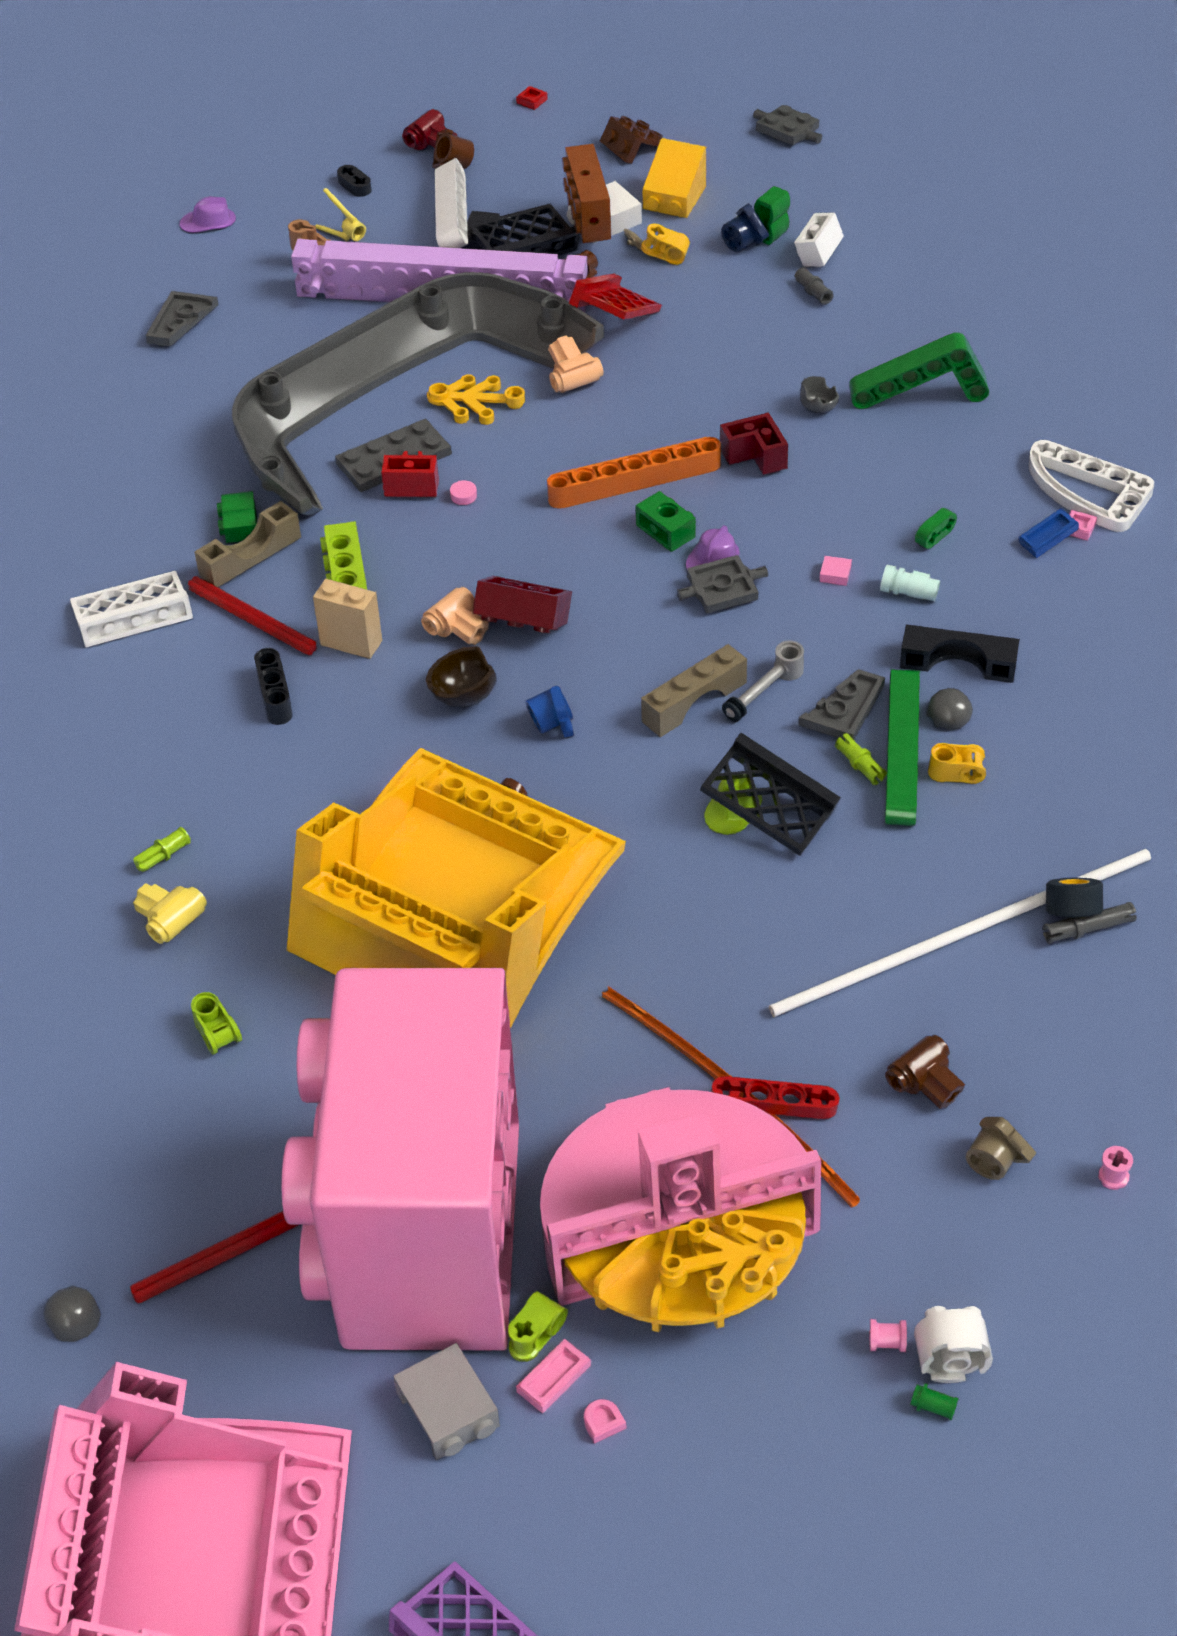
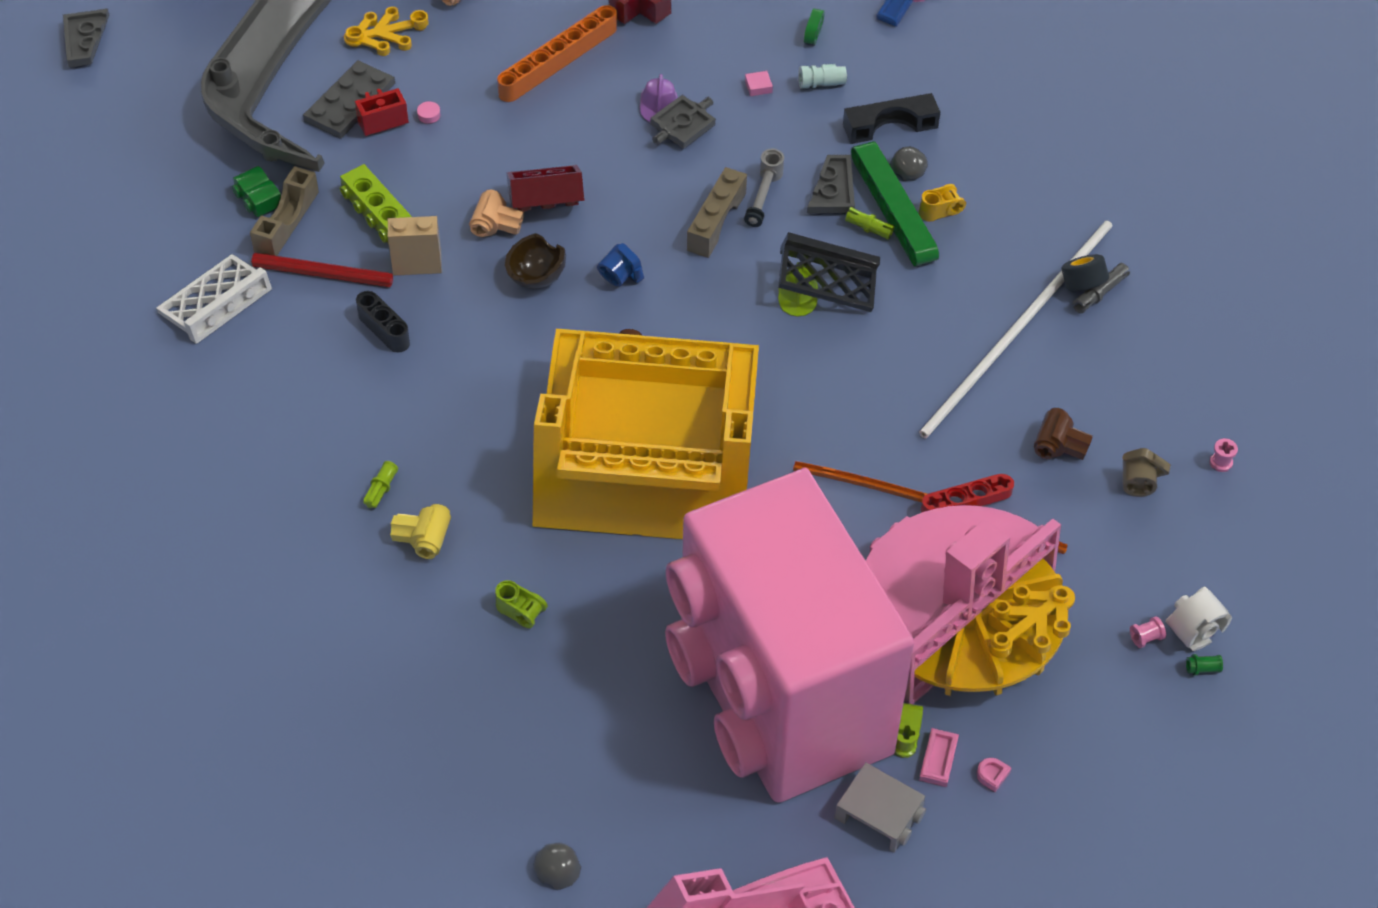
camera: 30 degrees left, 5 degrees up
red axle [130,1211,298,1303] -> none
green brick [635,491,696,552] -> none

